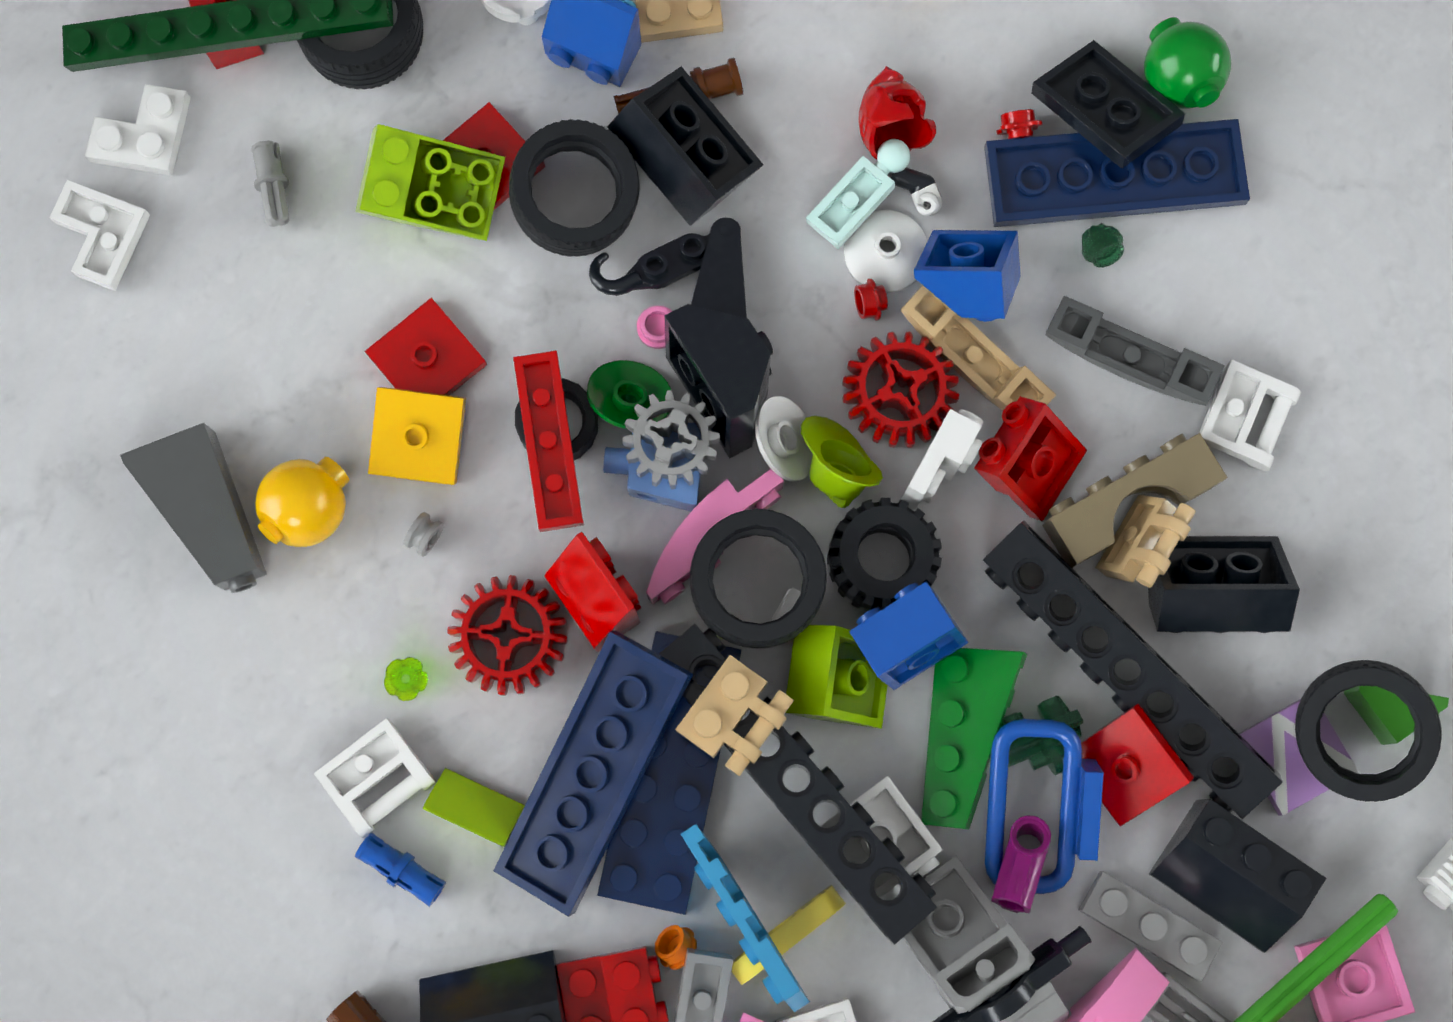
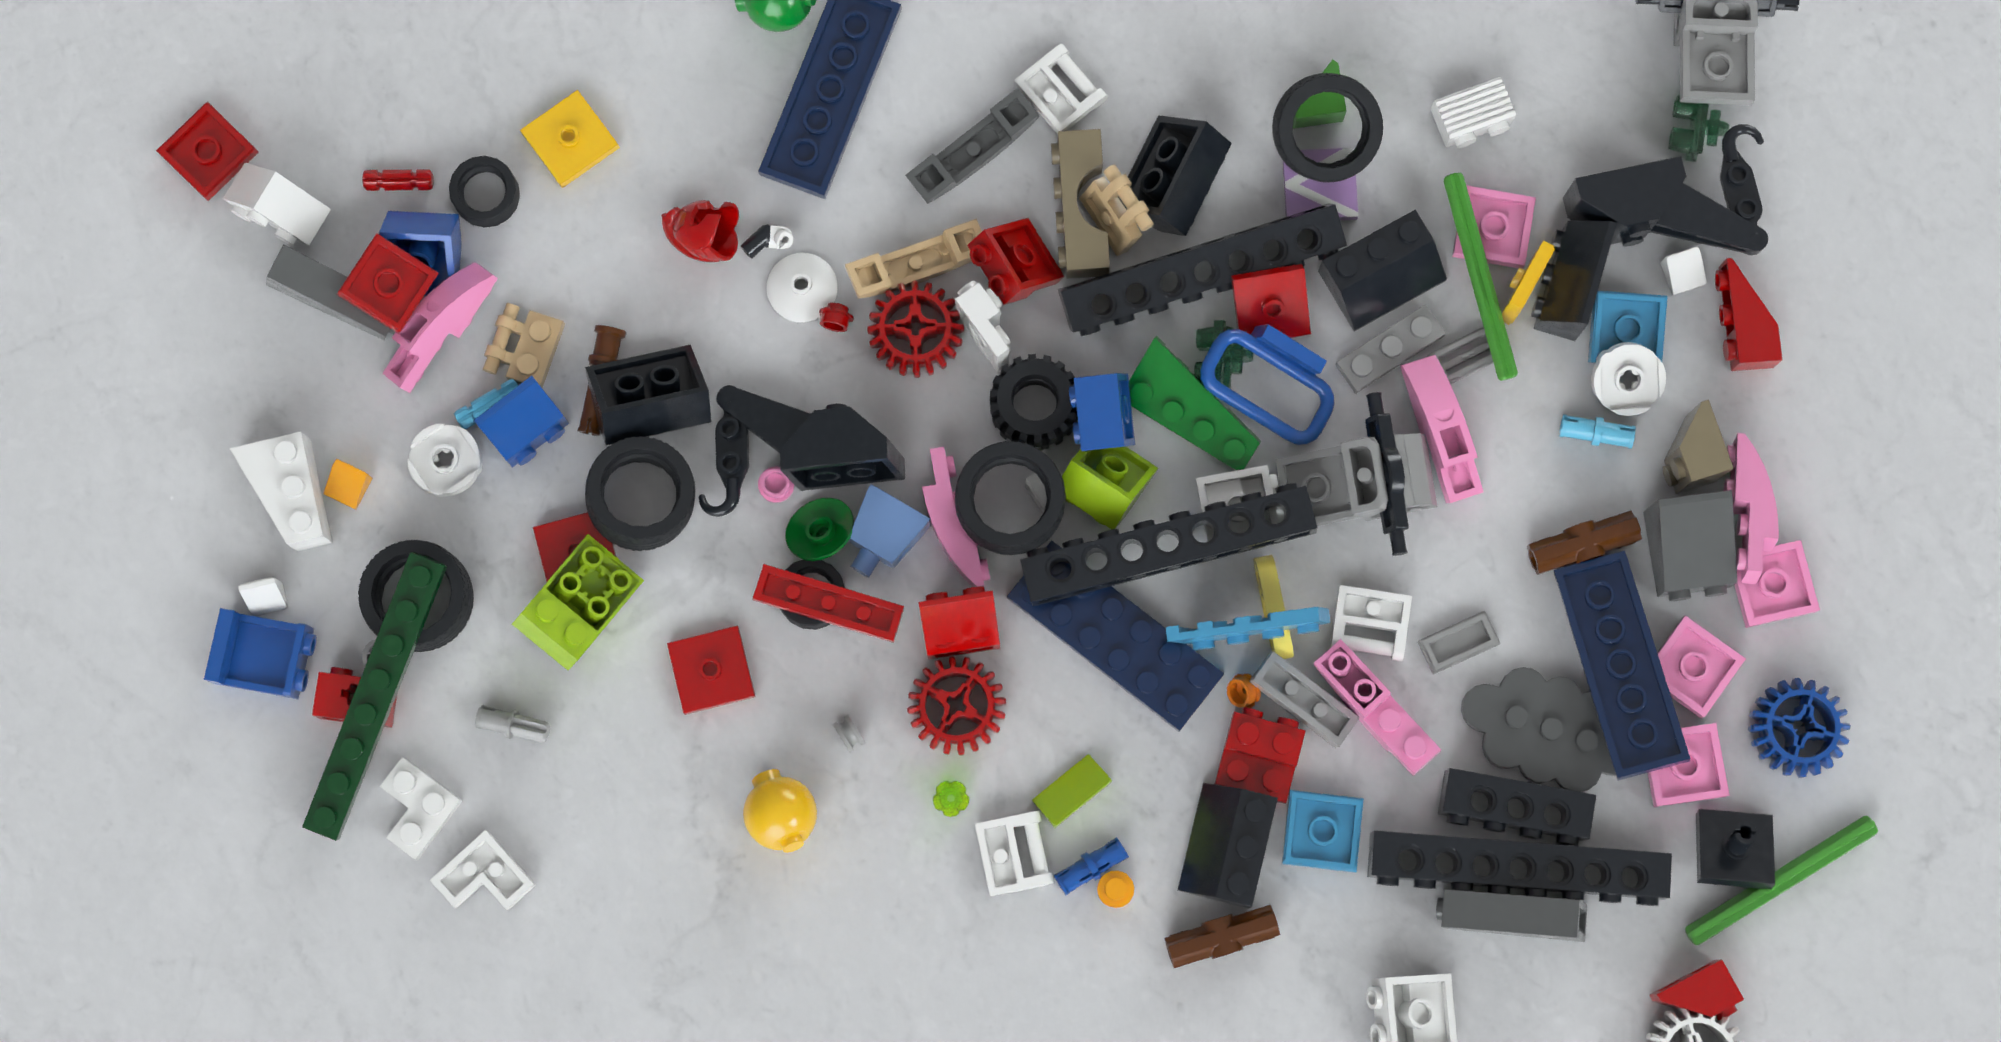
camera: 60 degrees left, 0 degrees up
dark grey slope [120,423,267,593] -> none
yellow plate [368,387,466,485] -> none
dark blue plate [493,631,693,917] -> none
light grey gear [623,390,720,489] -> none
tan plate [675,655,794,776] -> none
white dish [755,396,813,481] -> none
lime piece [801,415,883,508] -> none
light aqua plate [806,139,911,249] -> none
blue slope [914,230,1021,322] -> none
magenta piece [991,815,1051,913] -> none
red plate [996,109,1043,139] -> none
black plate [1031,40,1185,169] -> none
clear green plate [1082,223,1124,268] -> none
none -> light orange plate [1097,871,1134,908]

